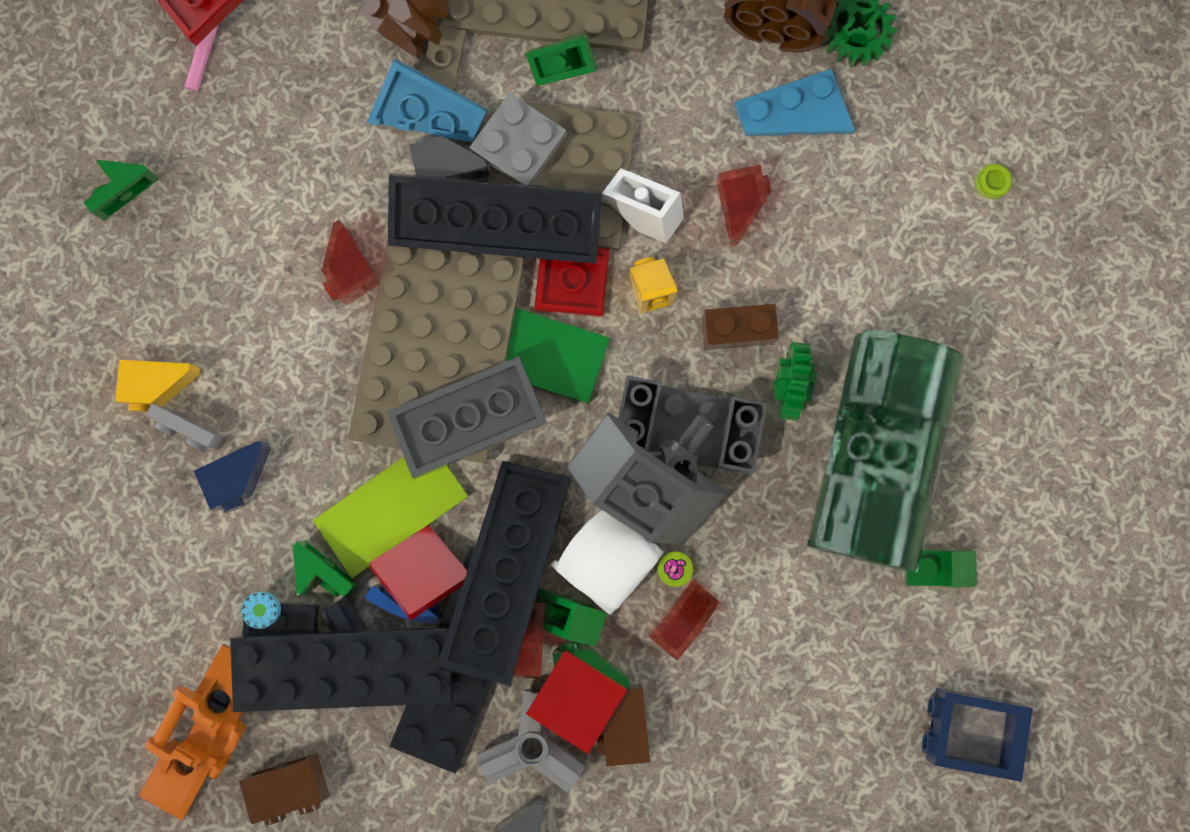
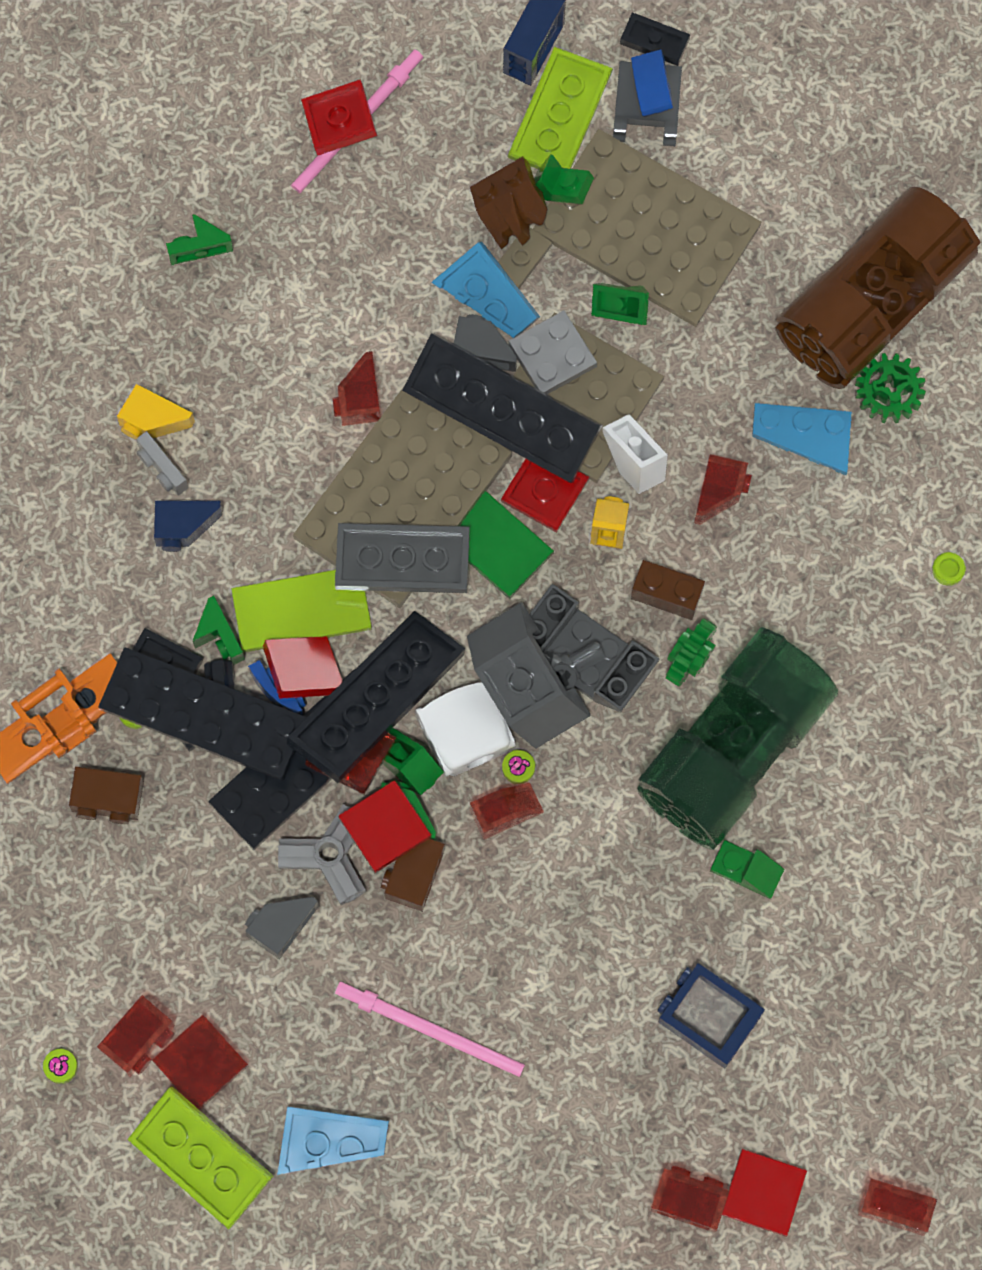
camera: 20 degrees right, 10 degrees down
medium azure tile [241,591,281,629] -> none

